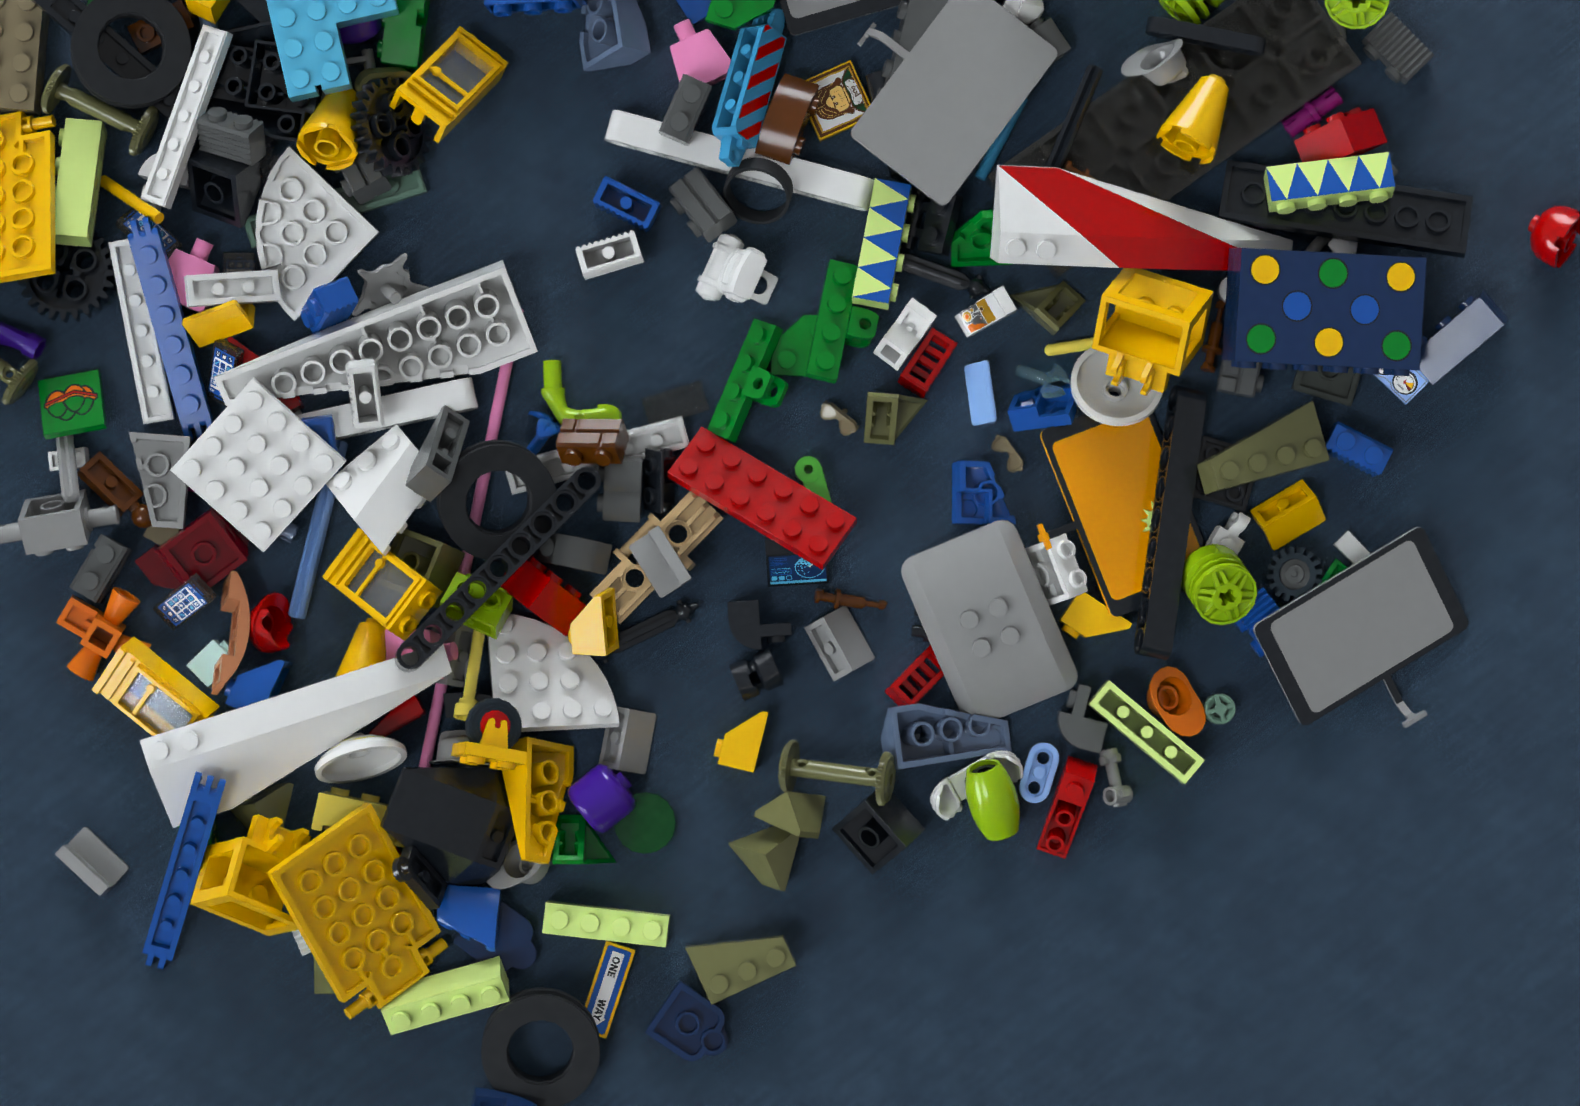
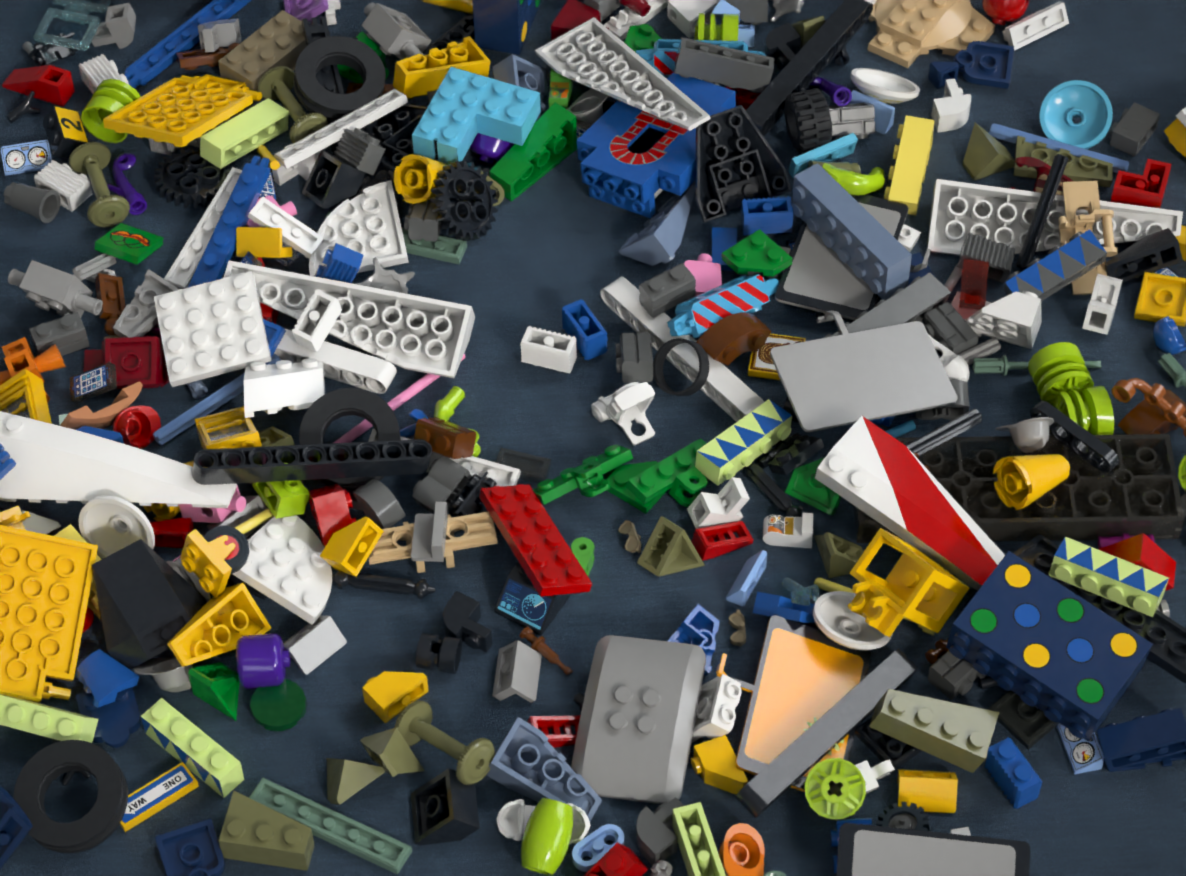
camera: 30 degrees right, 35 degrees down
yellow door [389,26,508,143] -> none
black hinge [392,845,448,910] -> none
dark grey slope [405,405,470,502] -> none
none -> sand green tile [249,778,412,875]

